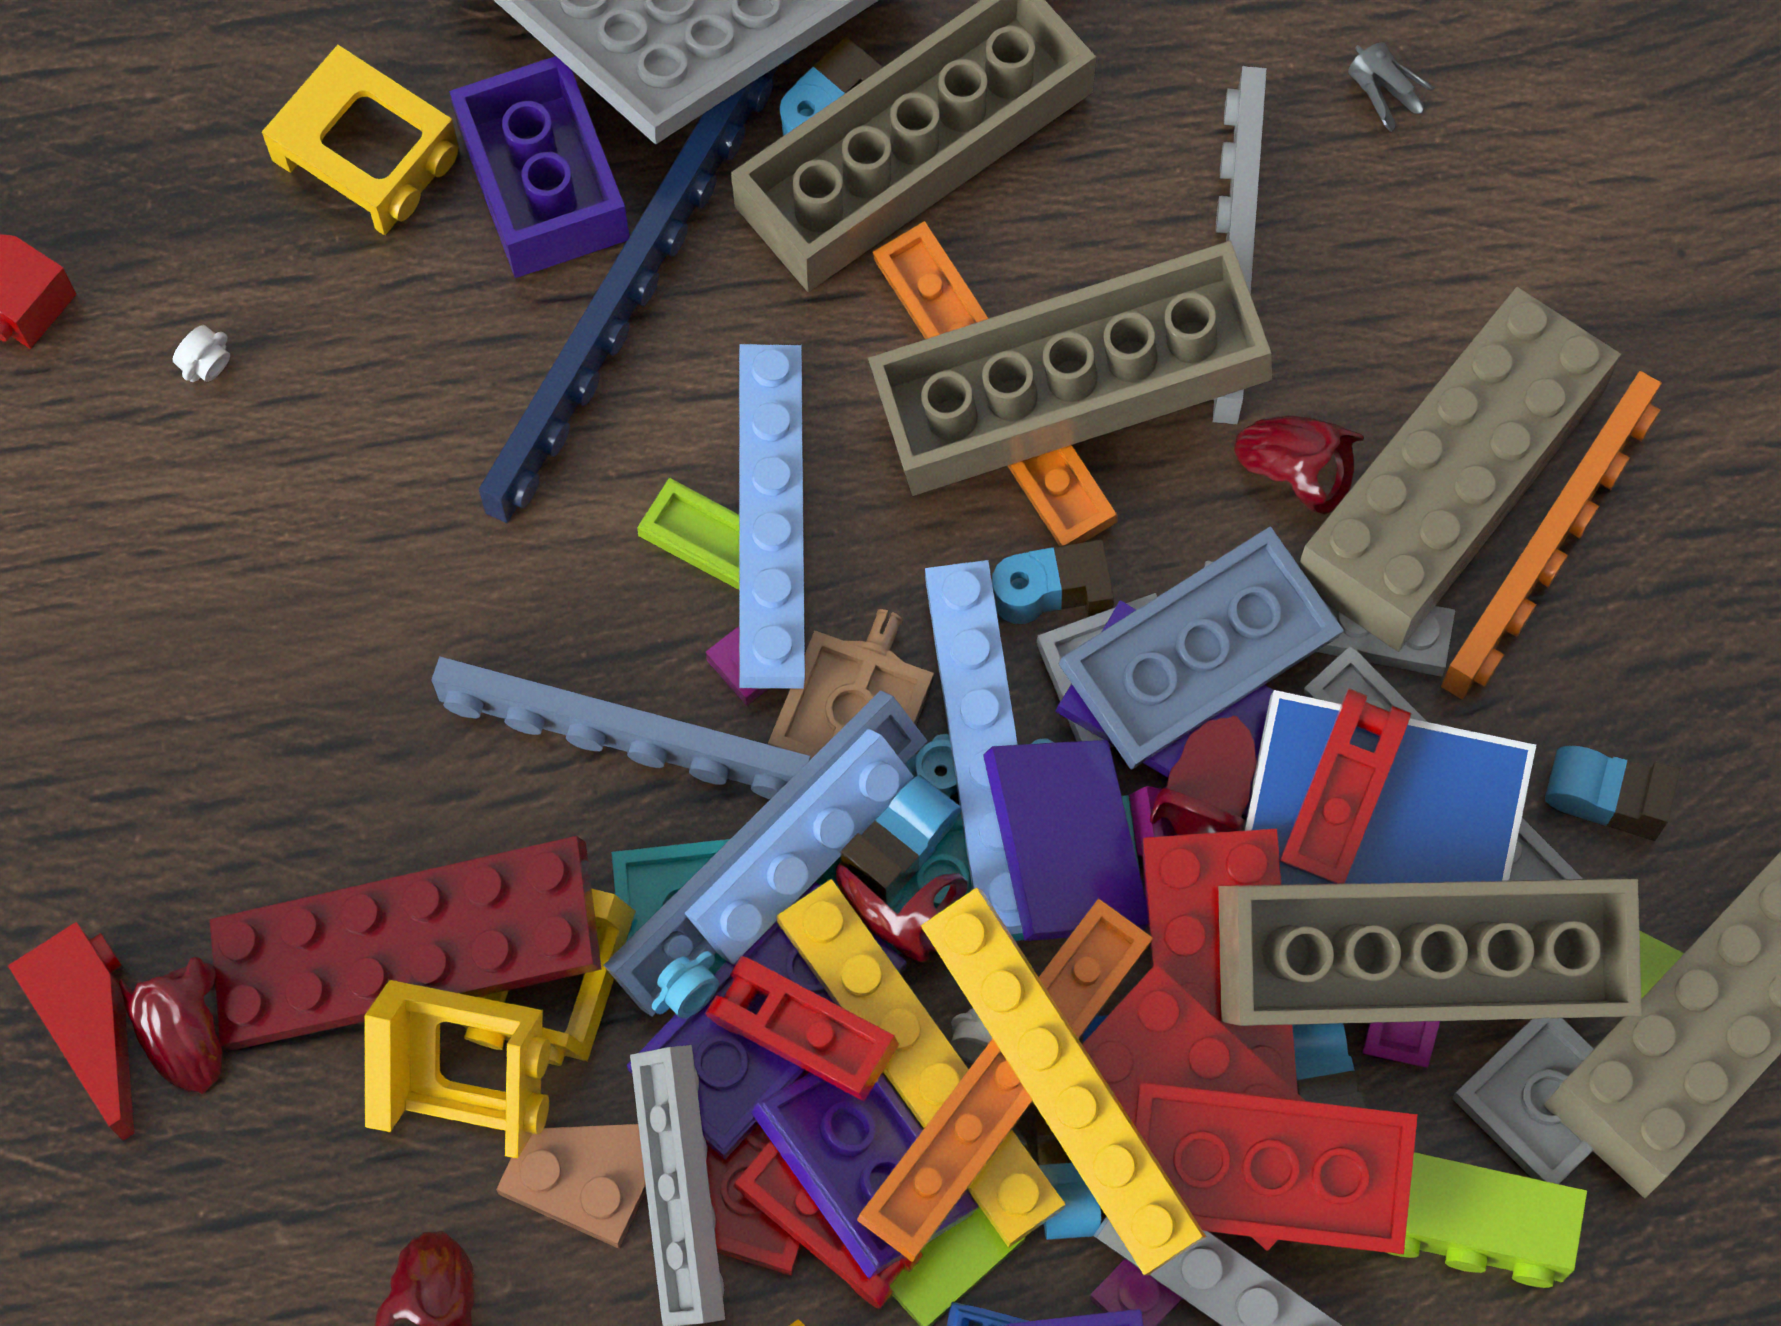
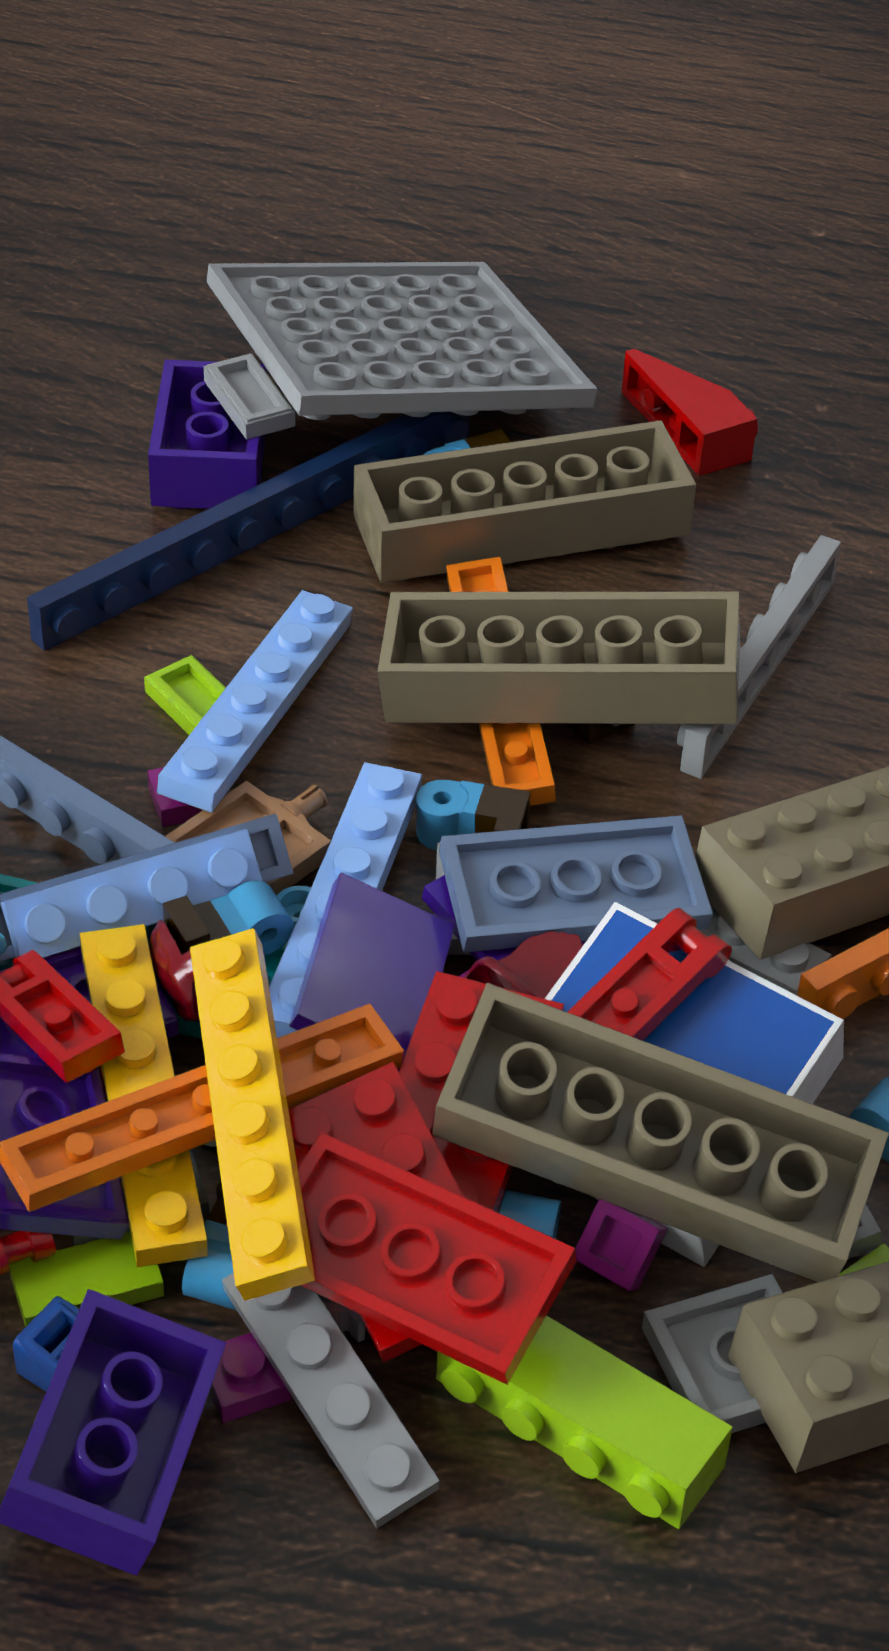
camera: 20 degrees right, 25 degrees down
yellow window [262,45,459,235] -> none
dark red piece [1234,416,1364,514] -> none
none -> light grey tile [204,353,295,440]

